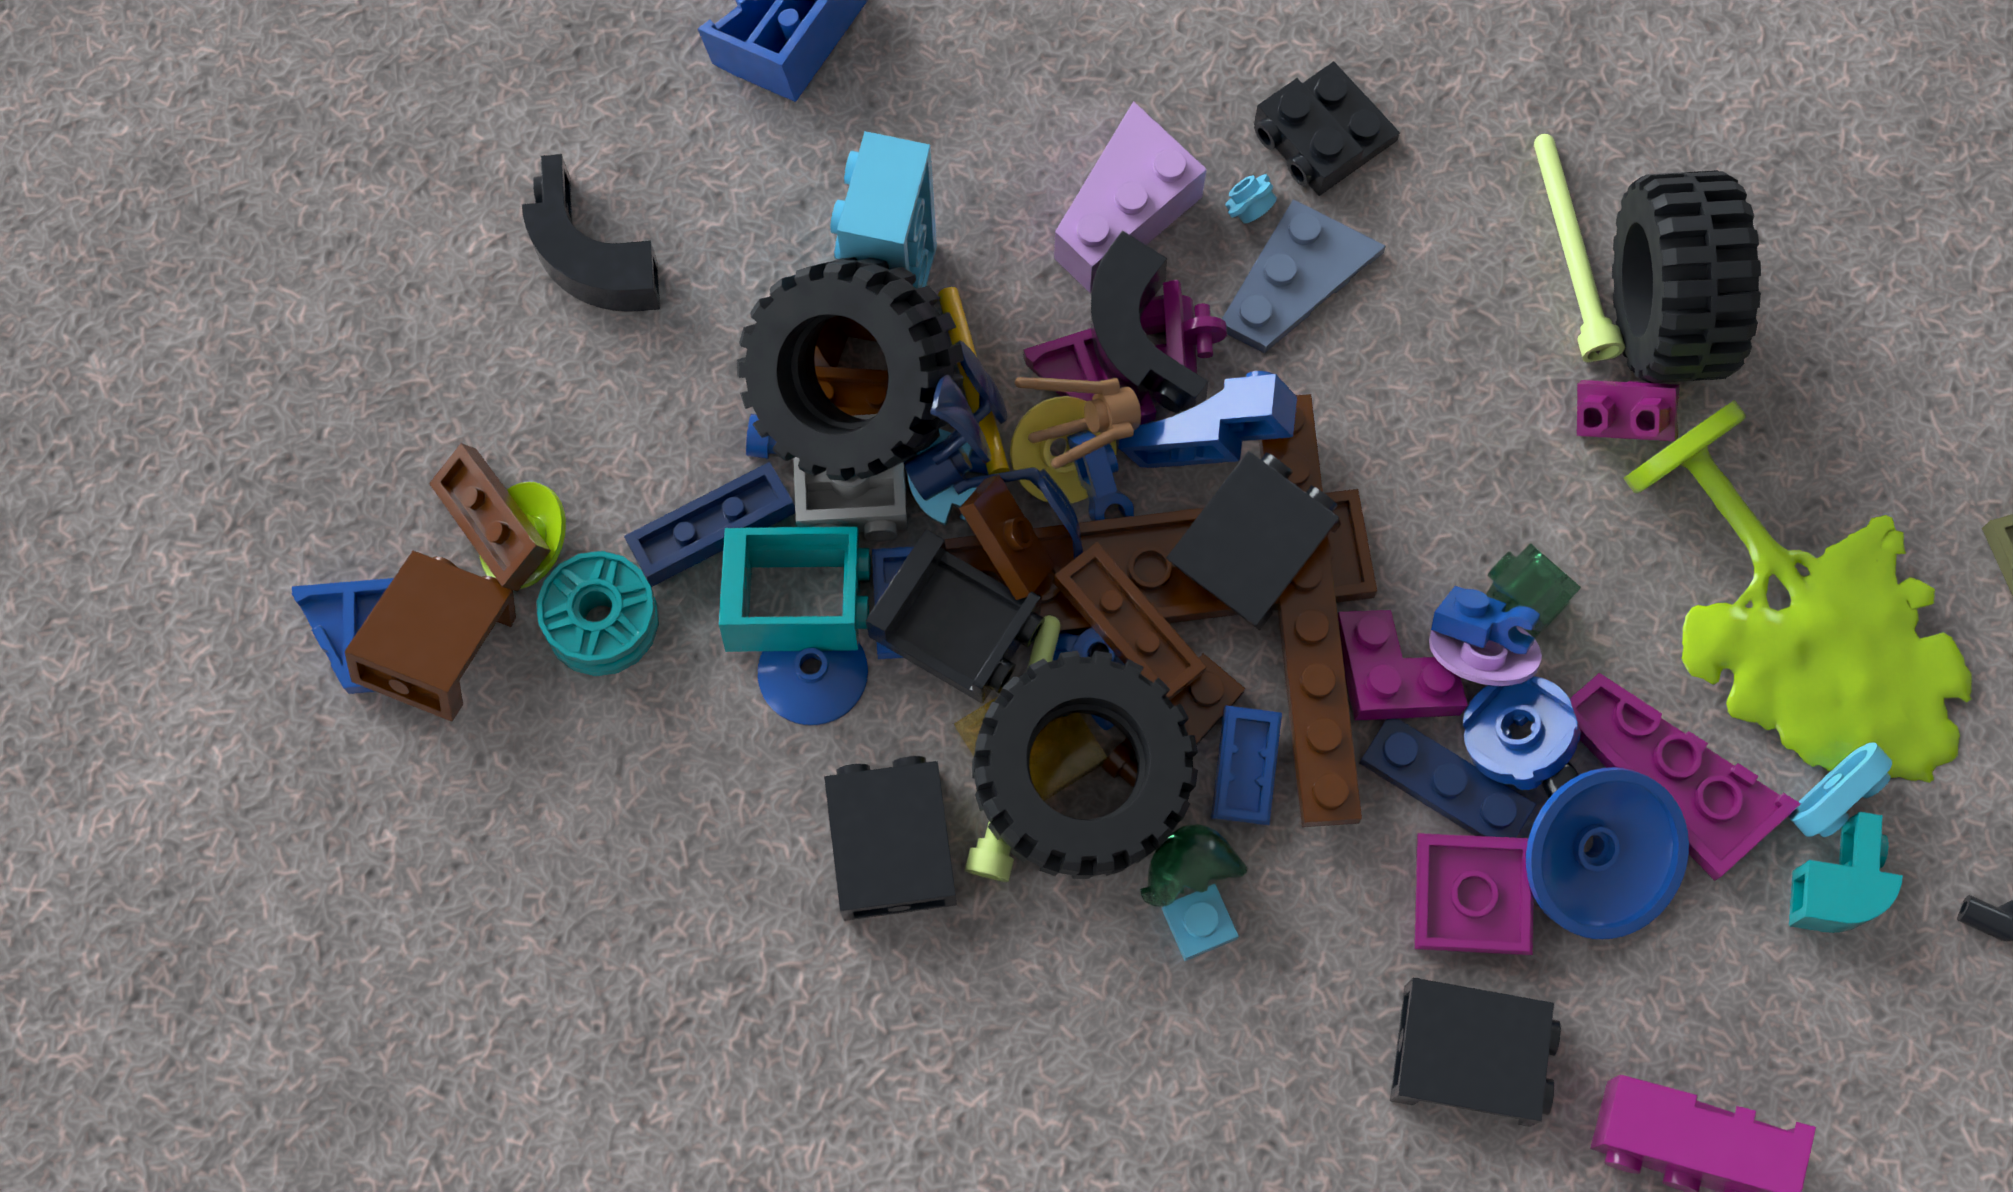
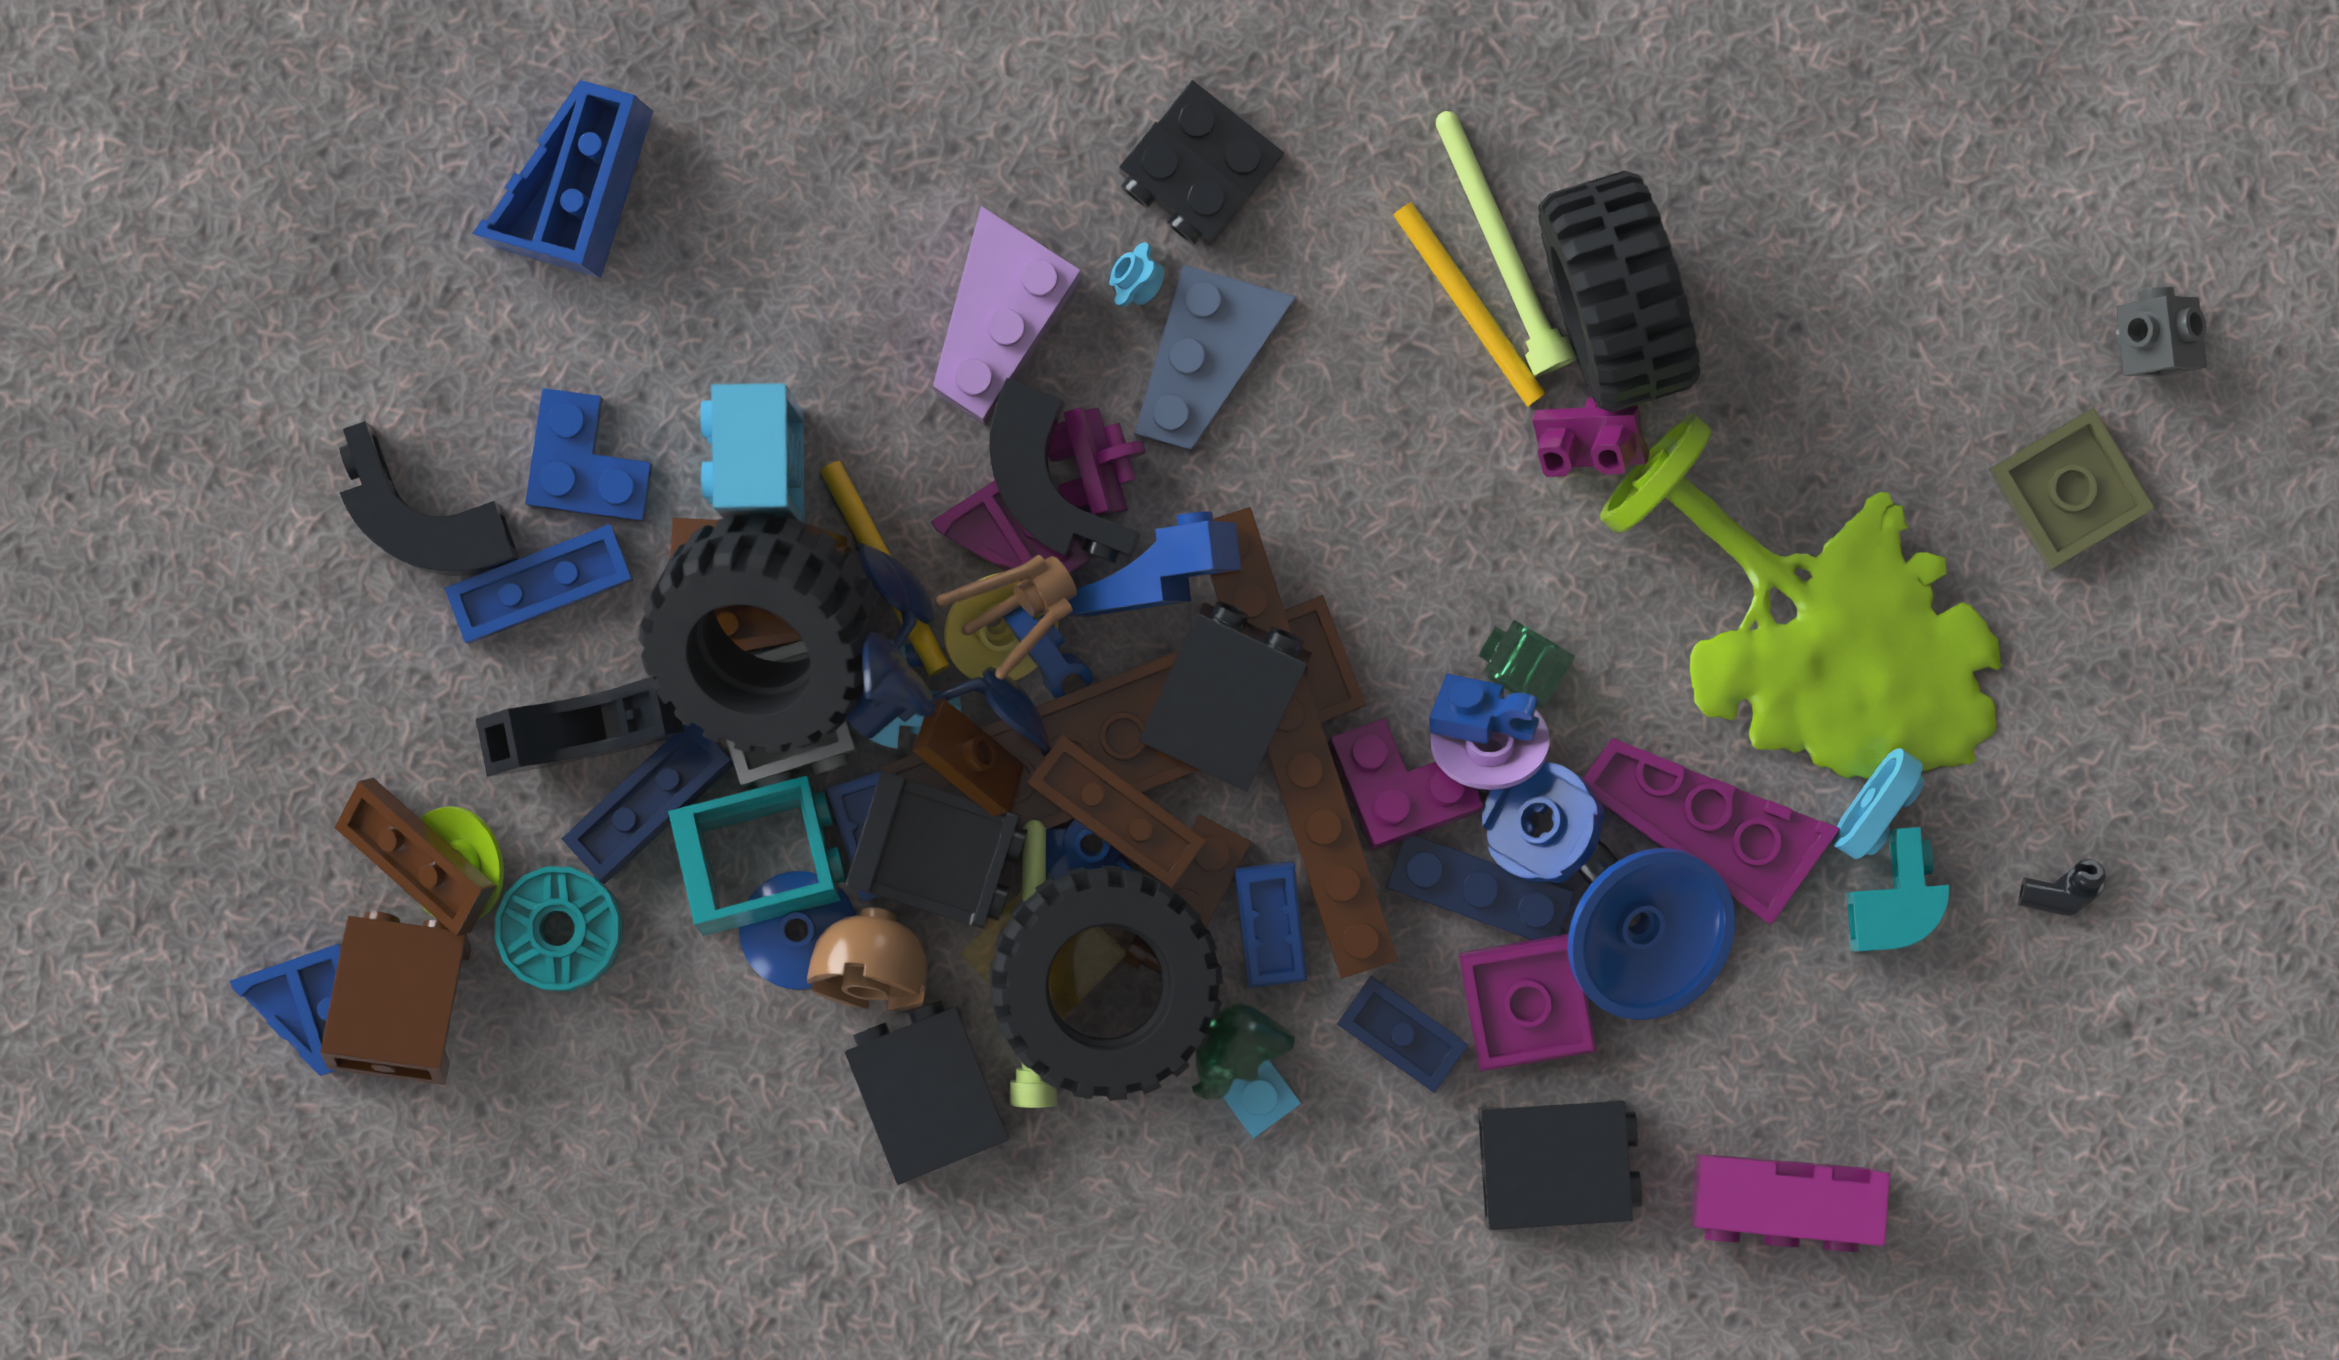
camera: 15 degrees left, 15 degrees up
none -> blue plate [444,524,634,644]
none -> black arch [476,676,684,777]
none -> blue plate [525,388,652,522]
none -> medium nougat cylinder [807,908,927,1012]
none -> dark blue plate [1336,975,1469,1093]
none -> yellow piece [1393,202,1547,407]

